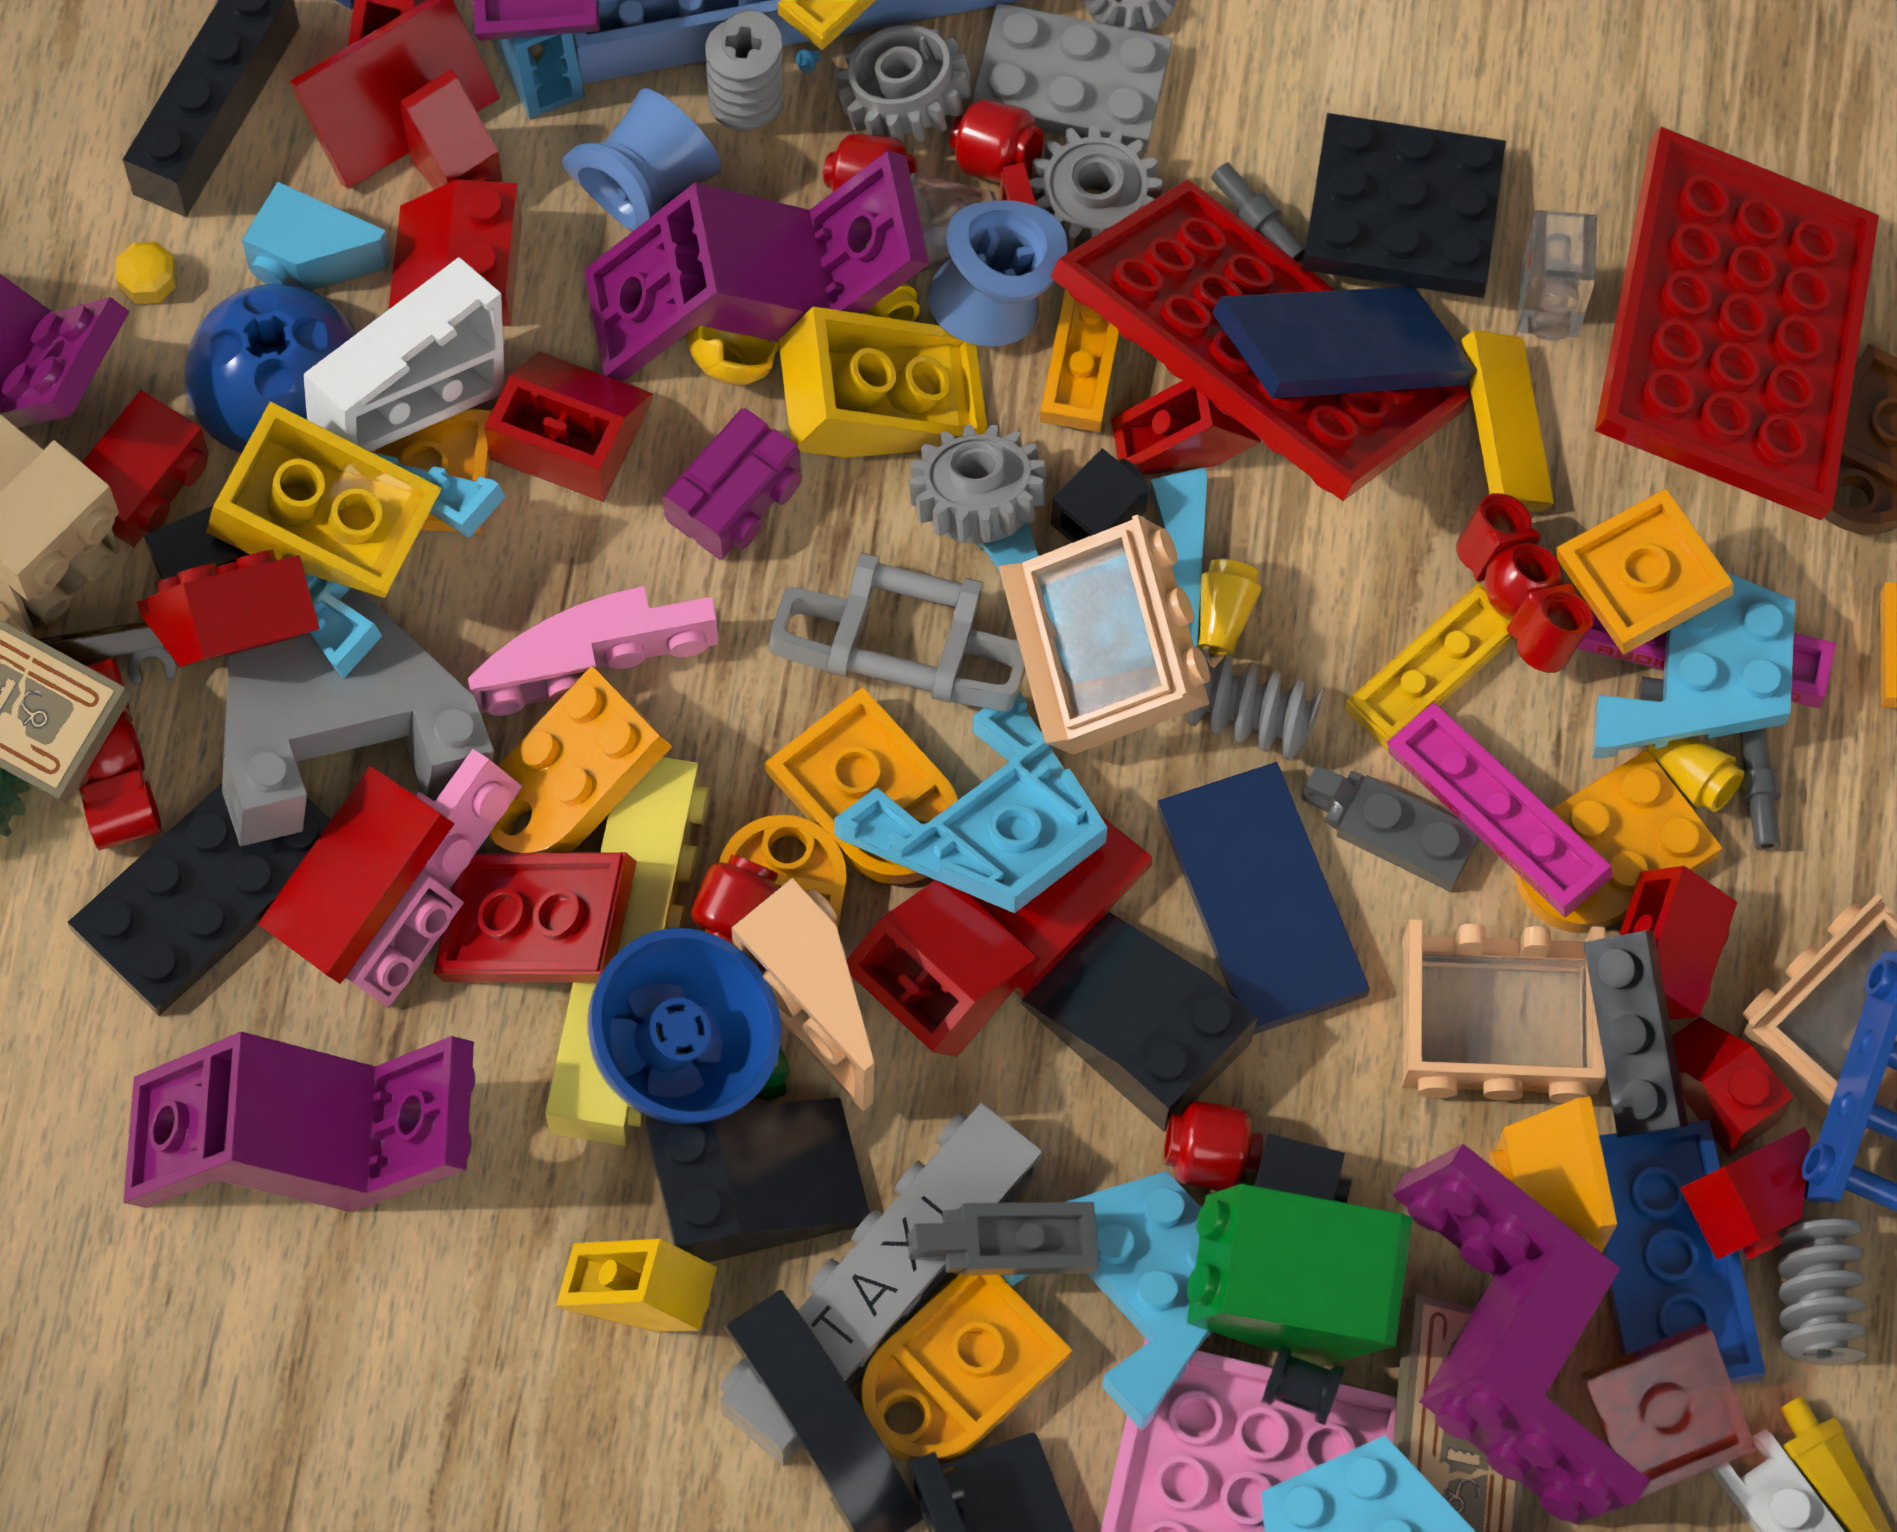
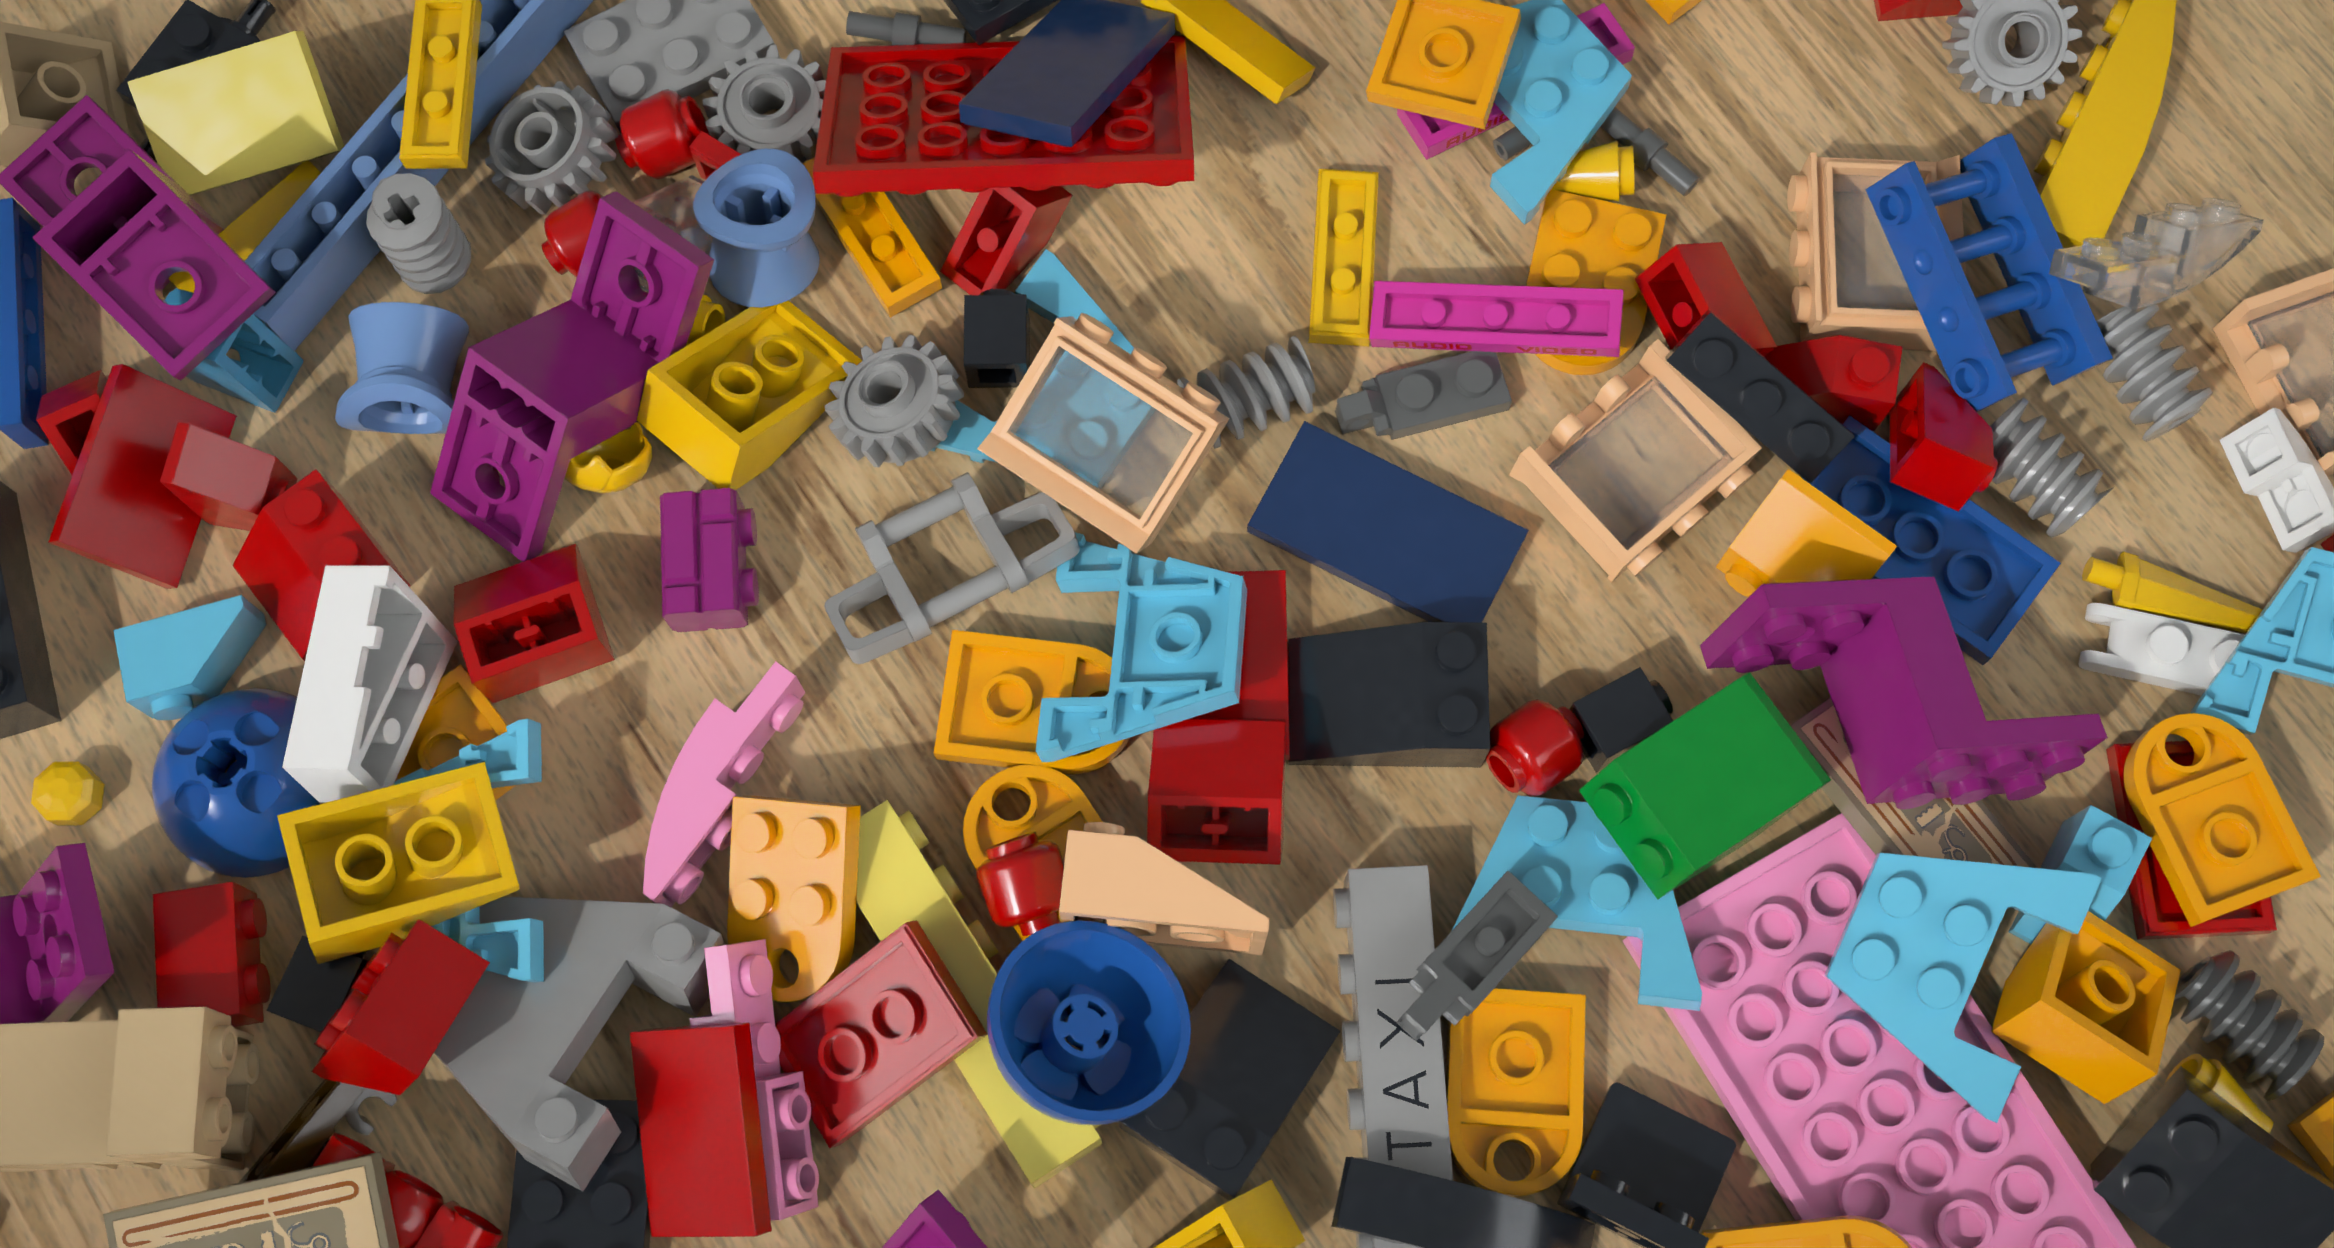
camera: 40 degrees left, 5 degrees up
dark azure piece [796,49,820,73] -> none
yellow cone [1197,559,1262,656] -> none
black bush [1261,1345,1345,1425] -> none
red piece [1456,493,1593,673] -> none
clear red plate [1580,1323,1756,1497] -> none

